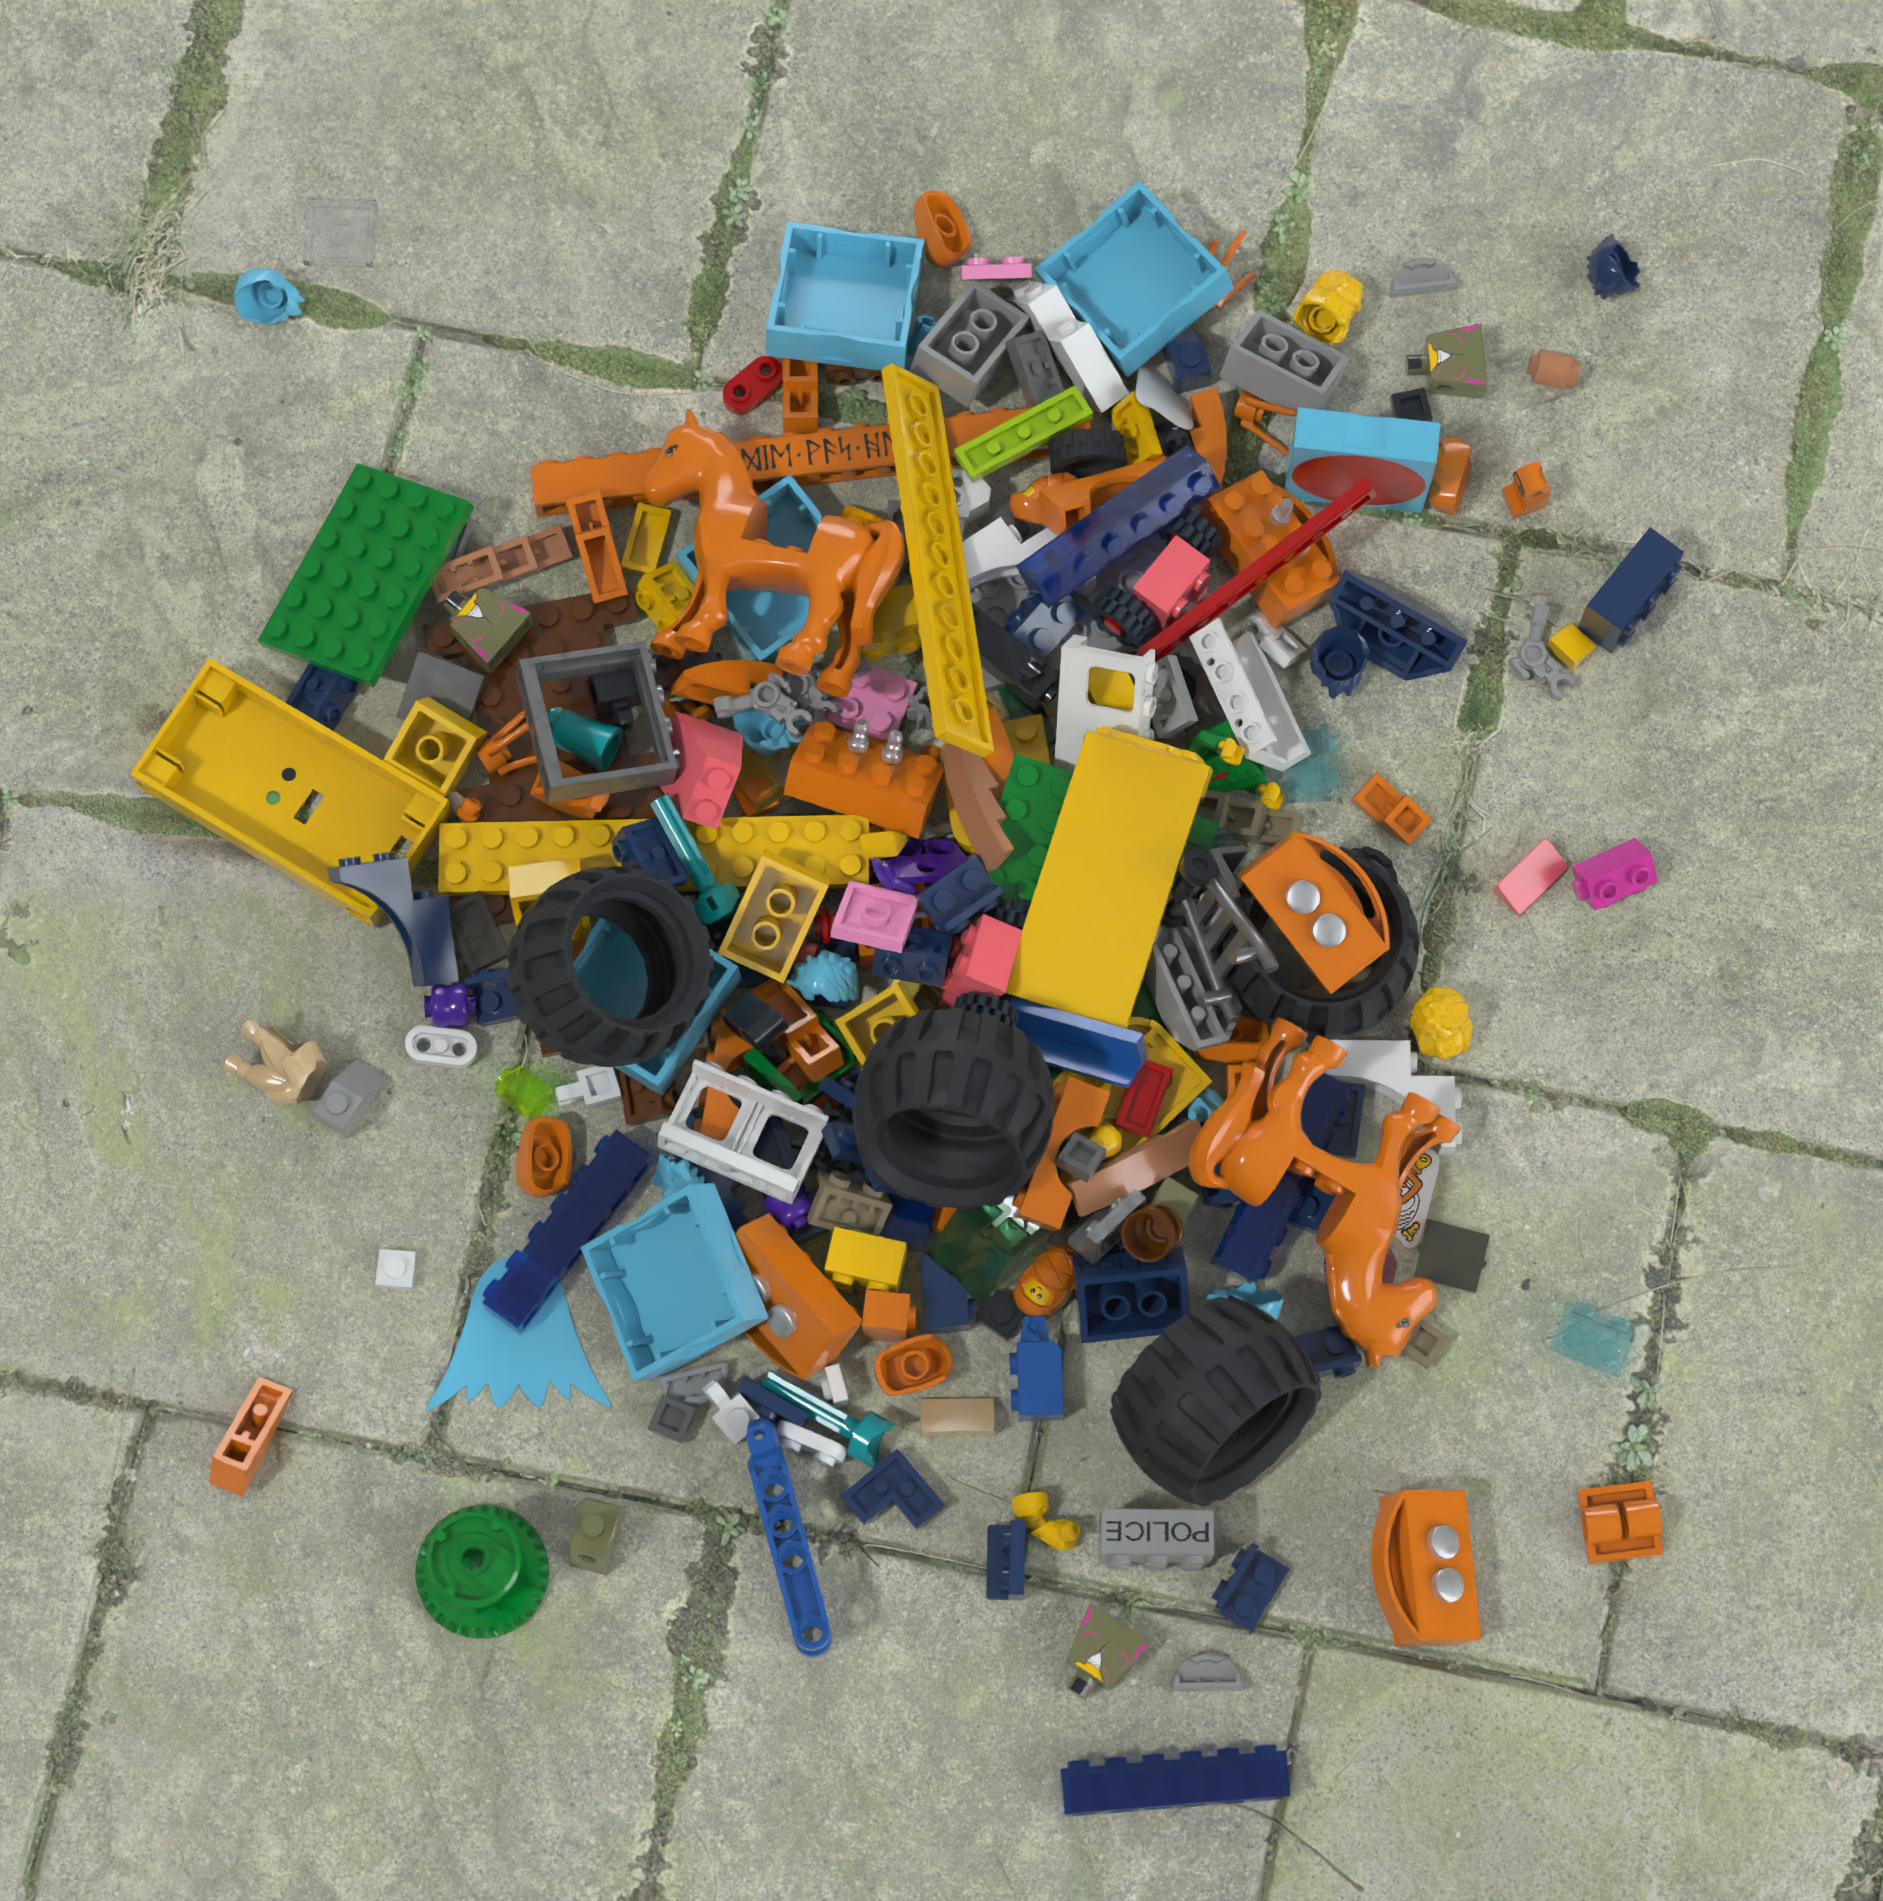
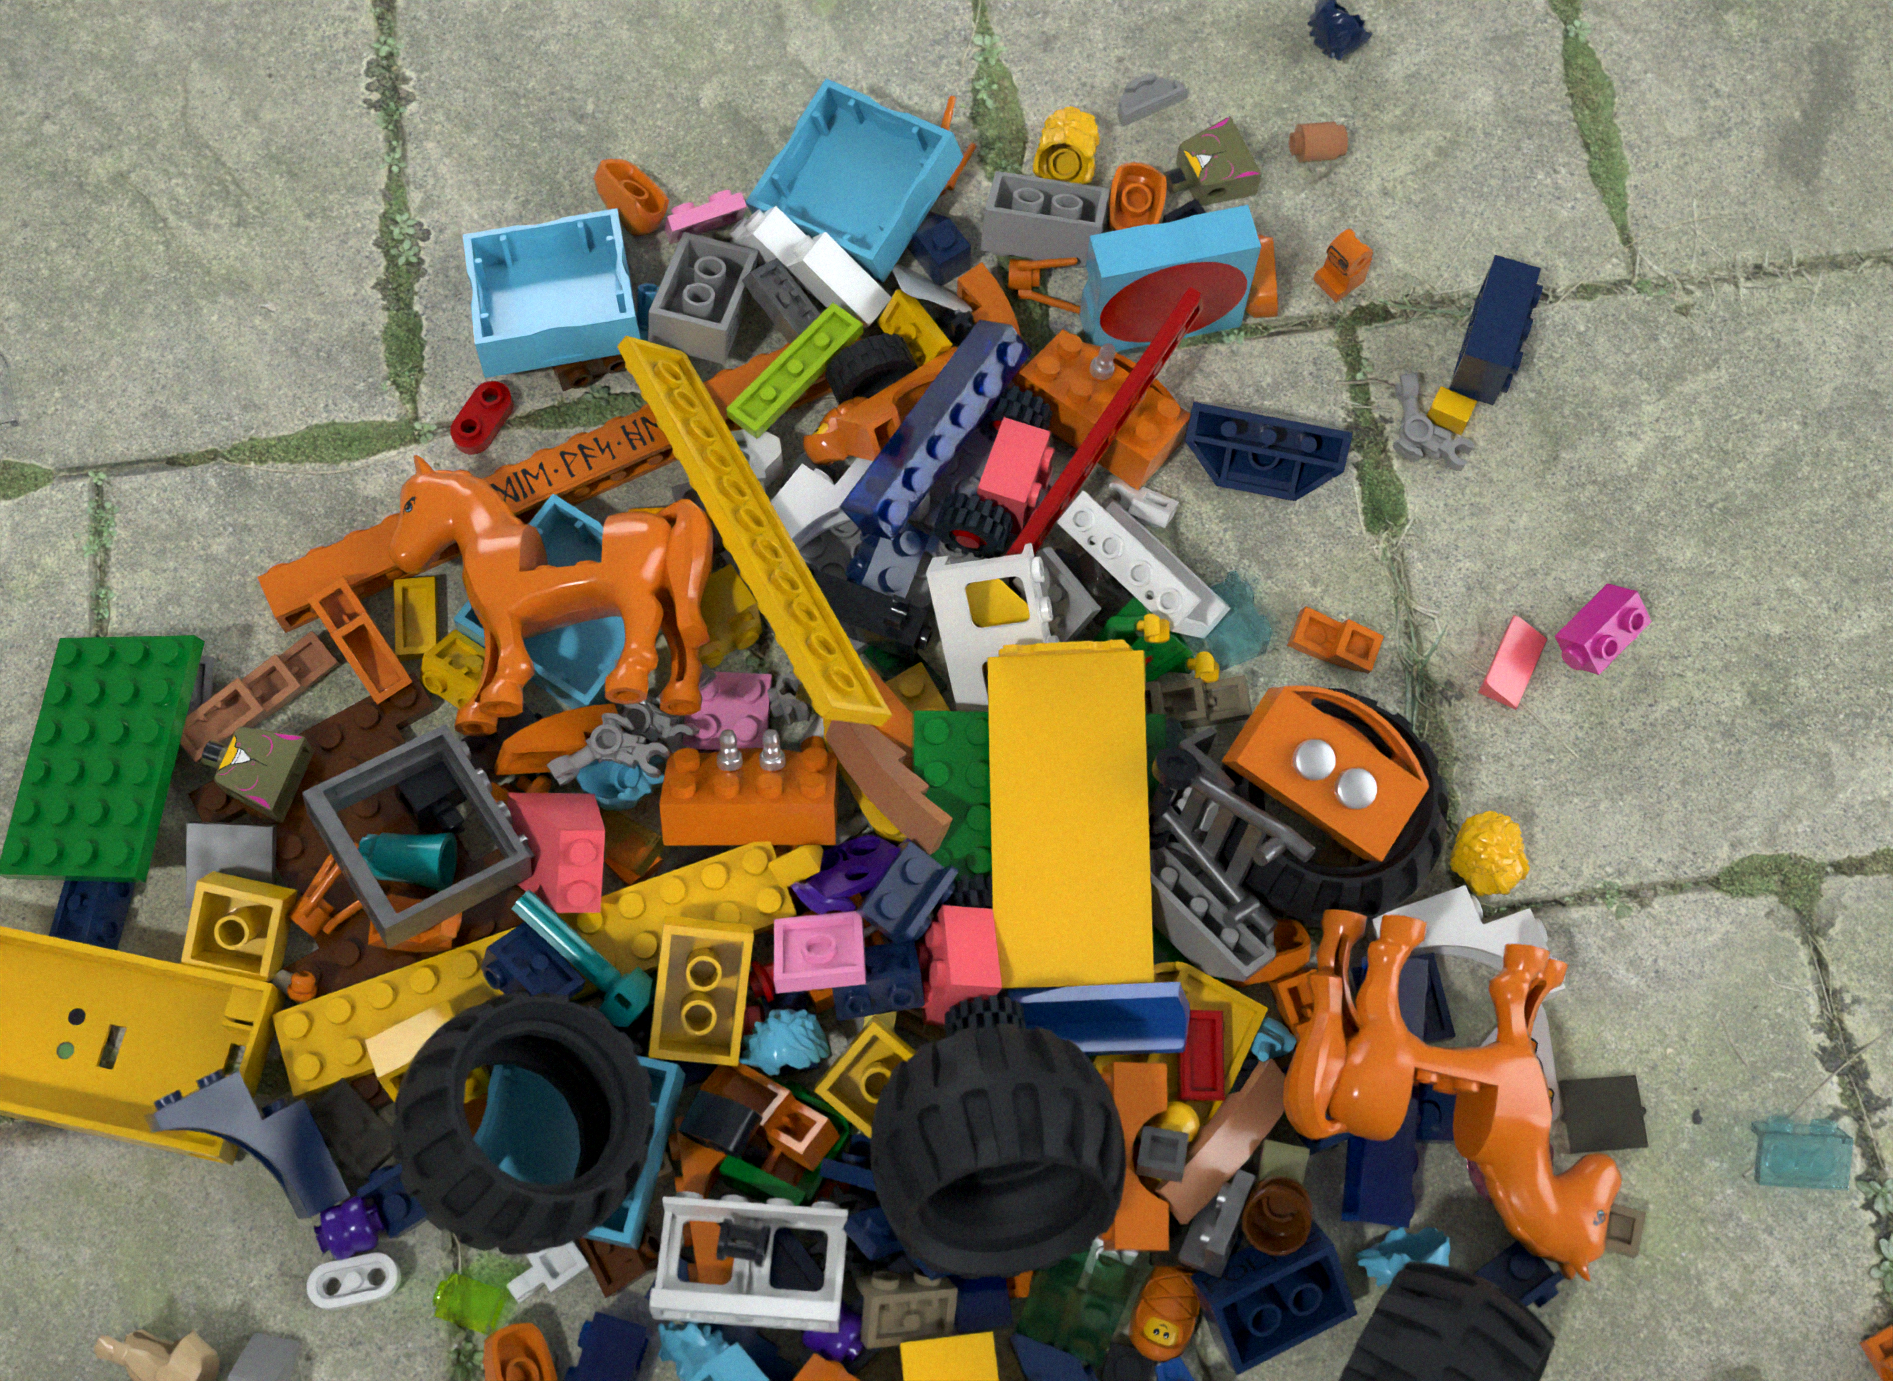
camera: 20 degrees left, 5 degrees down
orange slope [783,358,818,434] -> none
dark blue hair [1309,625,1370,699] -> none
none -> black bush [716,1218,771,1268]
none -> orange piece [1108,162,1167,232]

